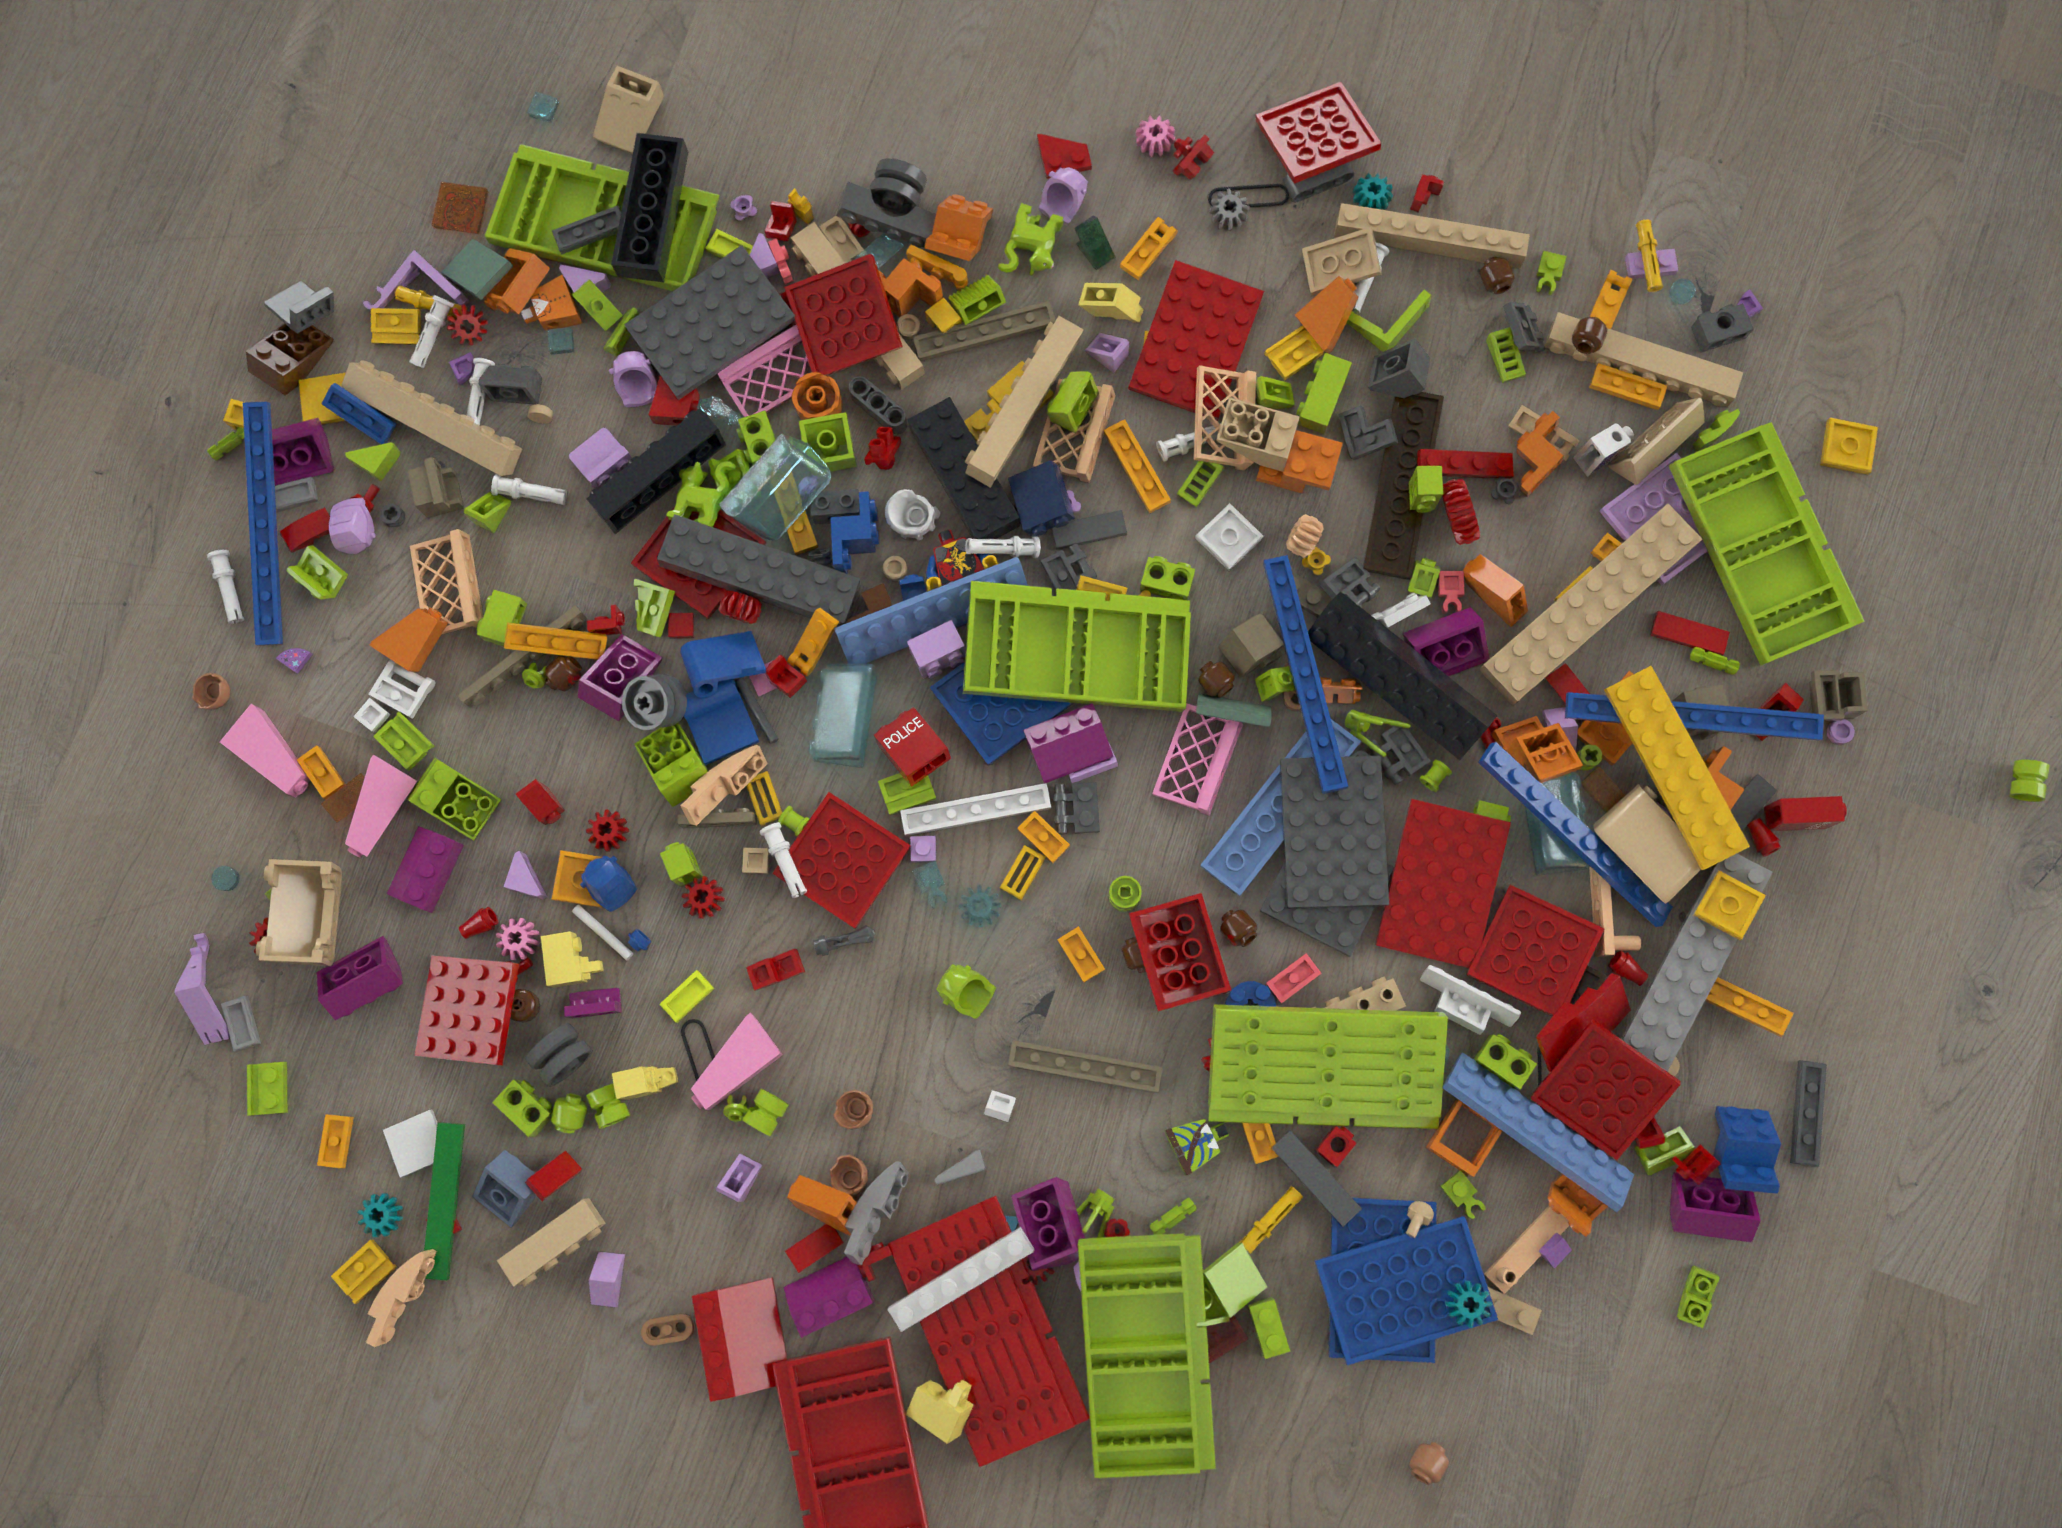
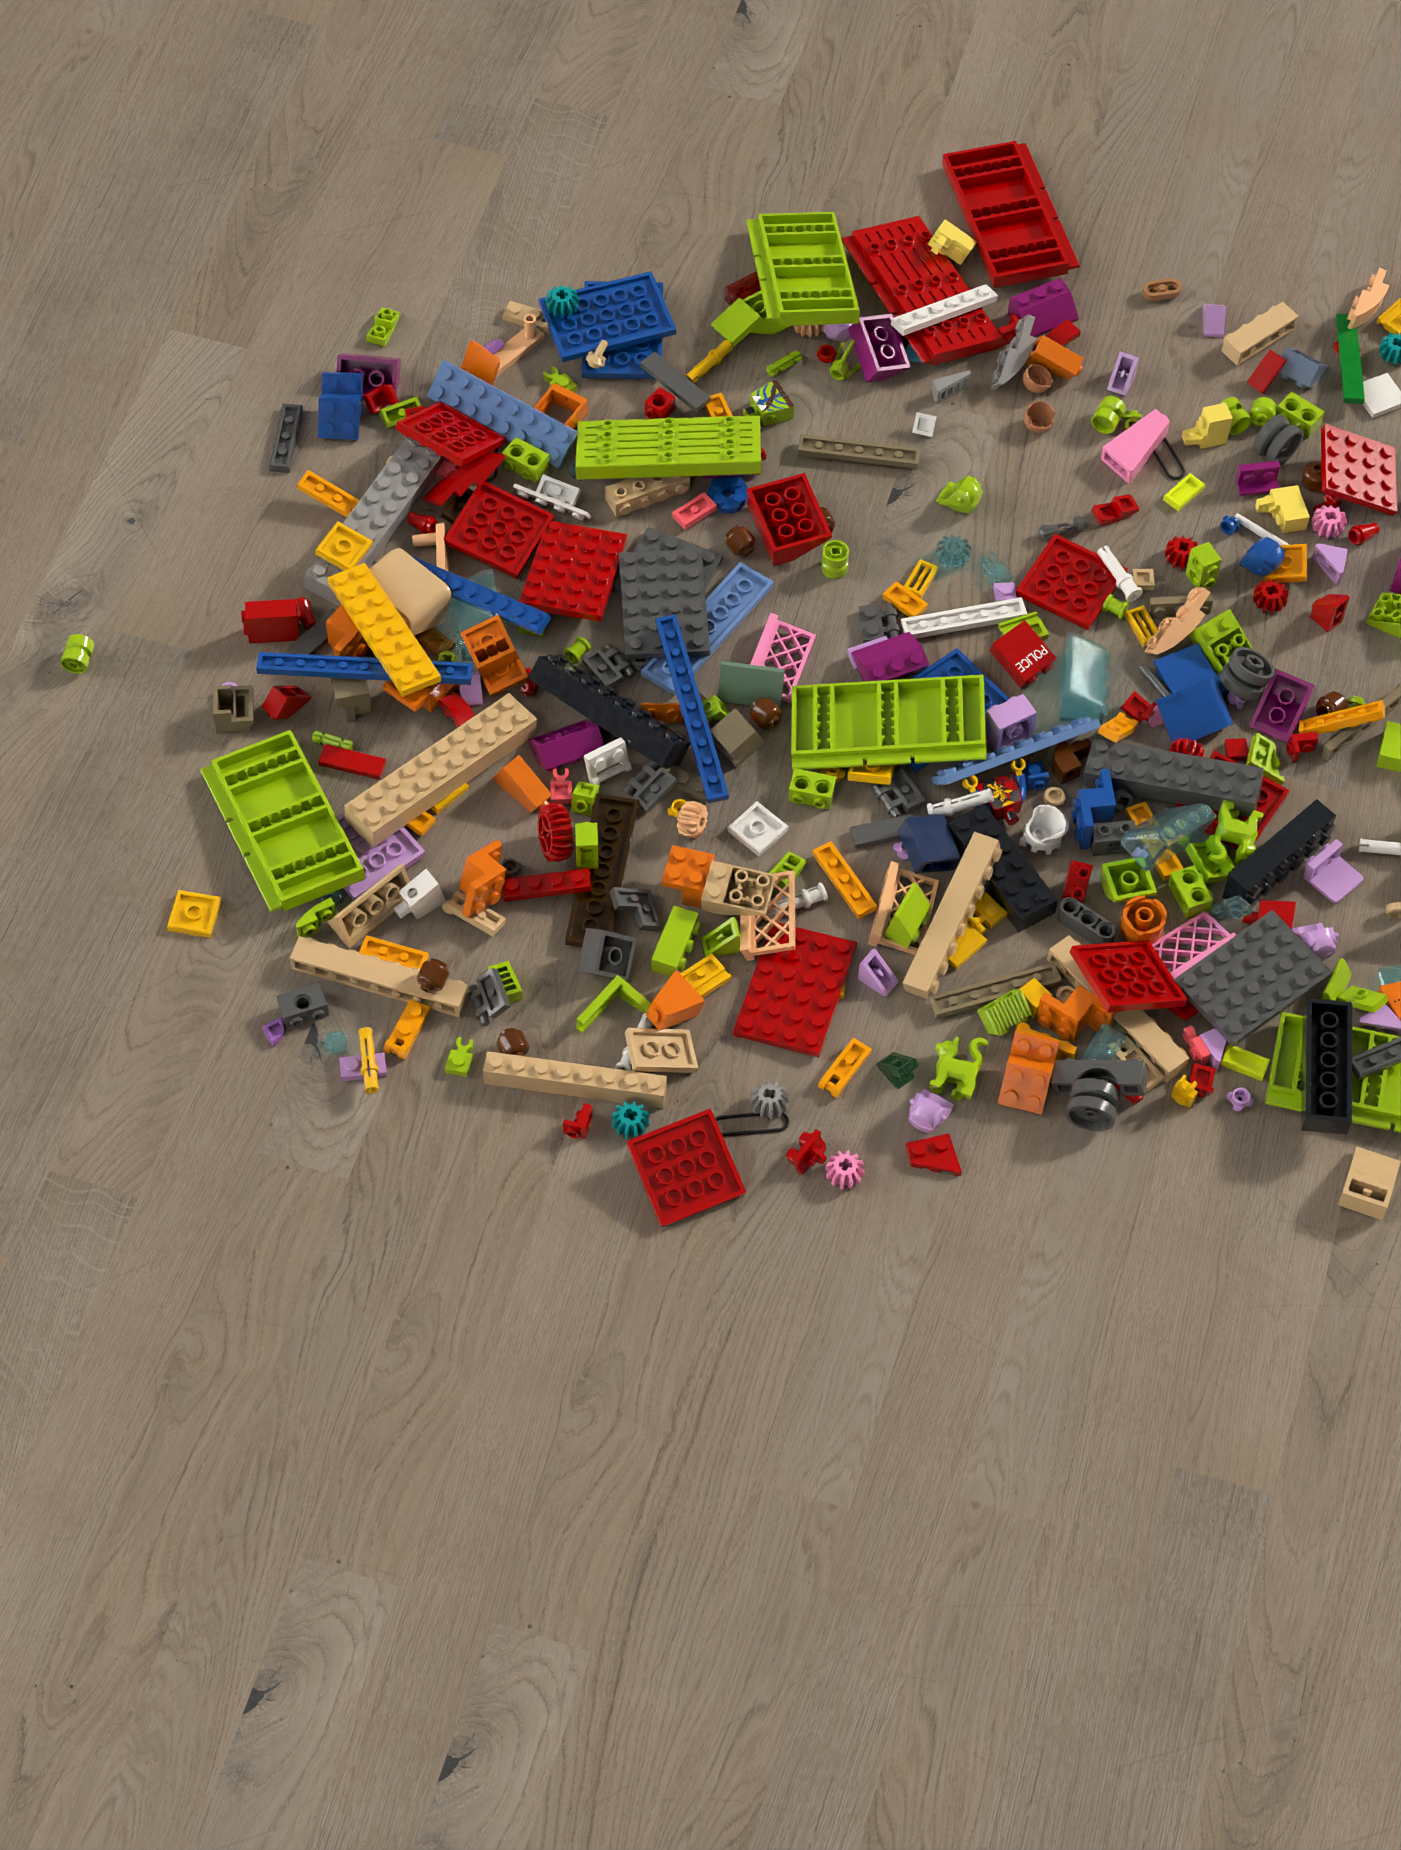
camera: 170 degrees right, 20 degrees down
slope [692,1277,788,1402] -> none
light orange plate [1057,926,1105,983] -> none
light yellow hinge [1078,283,1144,322] -> none
lime brick [1247,1297,1290,1359] -> none
lime plant [1345,709,1411,757] -> none
nougat head [1409,1442,1449,1485] -> none

